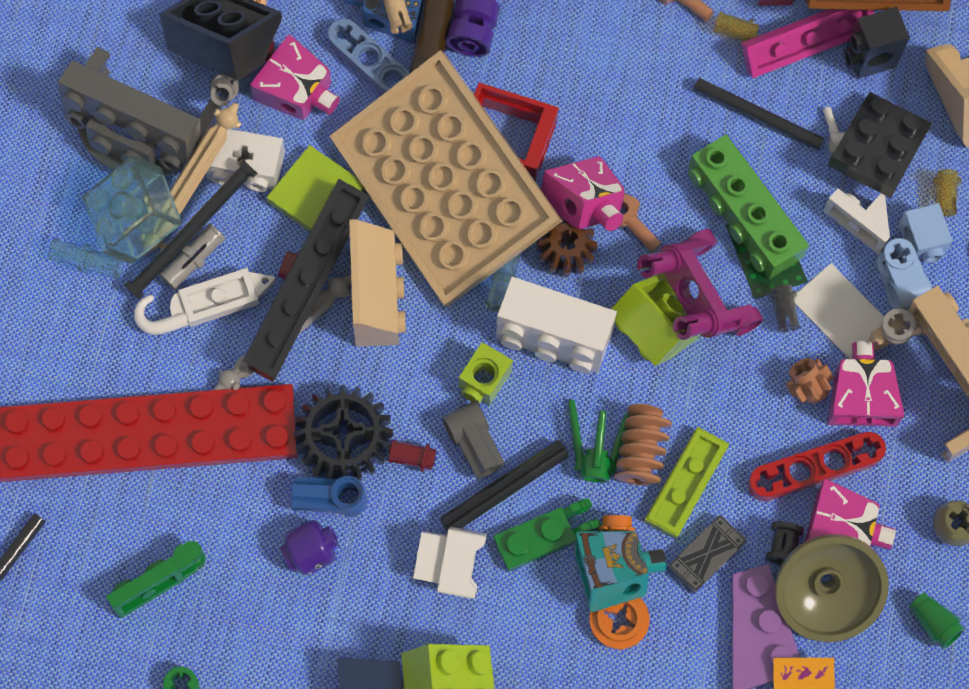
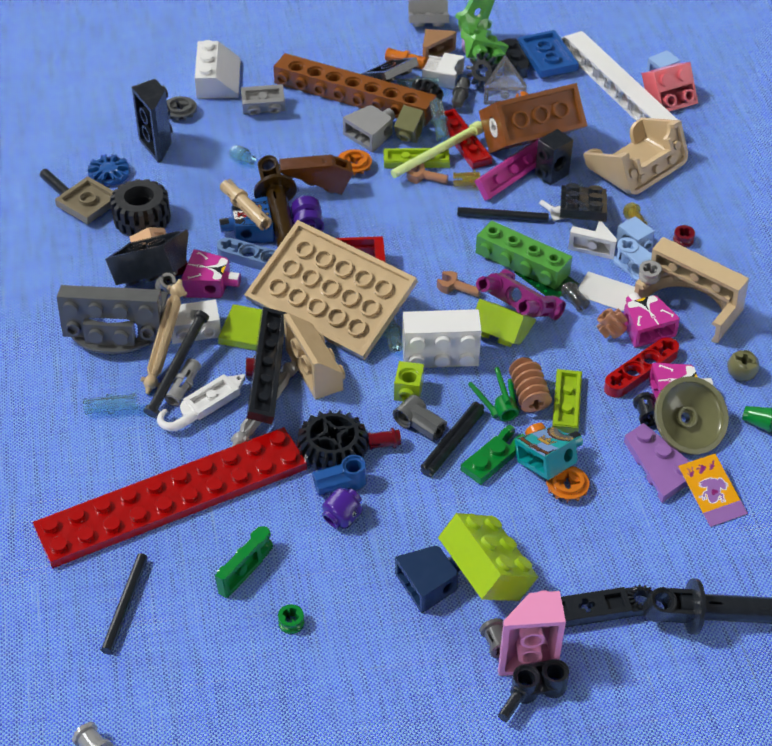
camera: 20 degrees left, 25 degrees down
clear light blue brick [82,155,182,264] -> none
white piece [413,527,487,599] -> none
reddish brown gear [536,220,598,277] -> none
dark pink torso [541,156,625,231] -> none
tile [668,515,747,594] -> none

